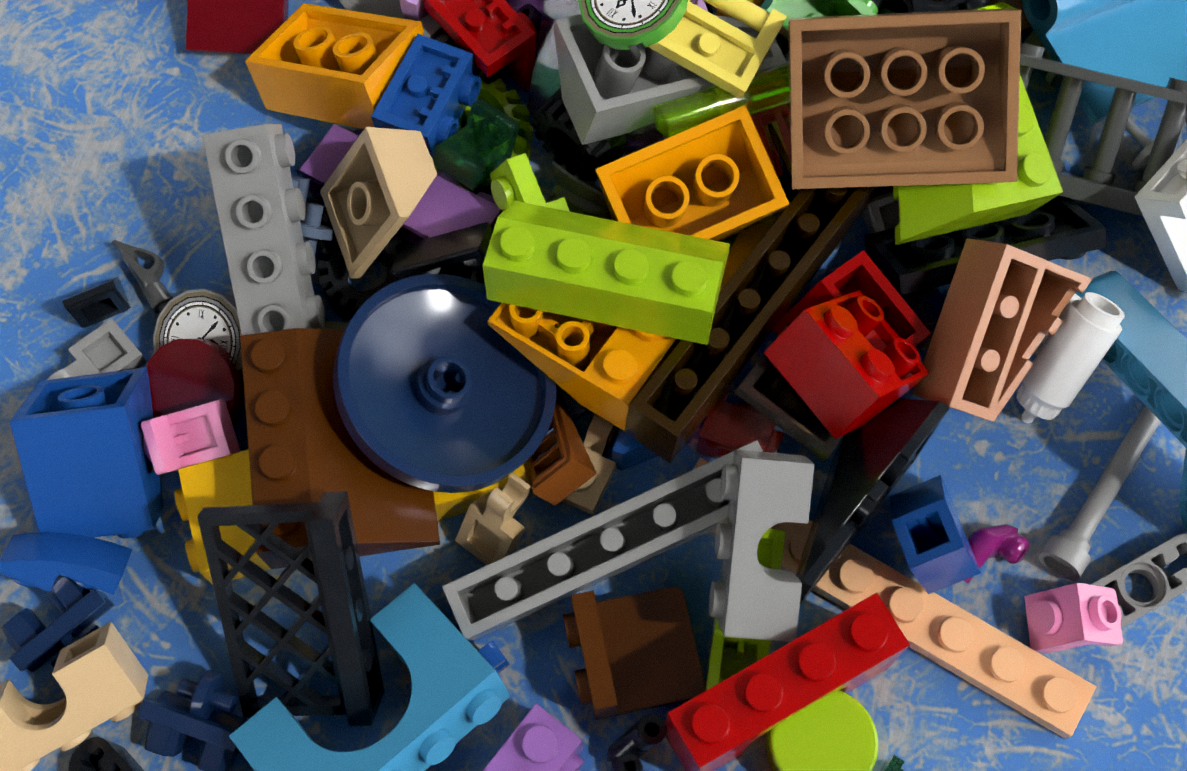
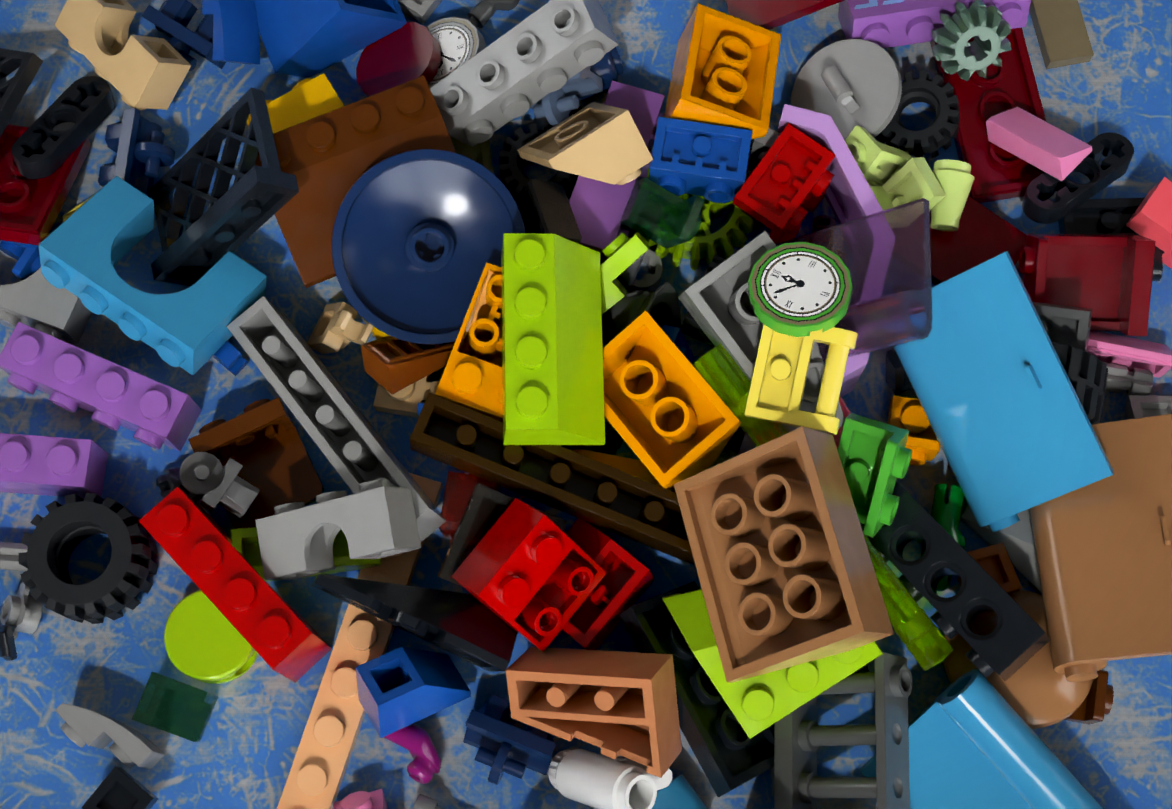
camera: 75 degrees right, 5 degrees up
bright pink bracket [141,398,240,475] -> none
none -> flat silver hips [180,452,260,518]
none -> dark blue hips [463,694,556,785]

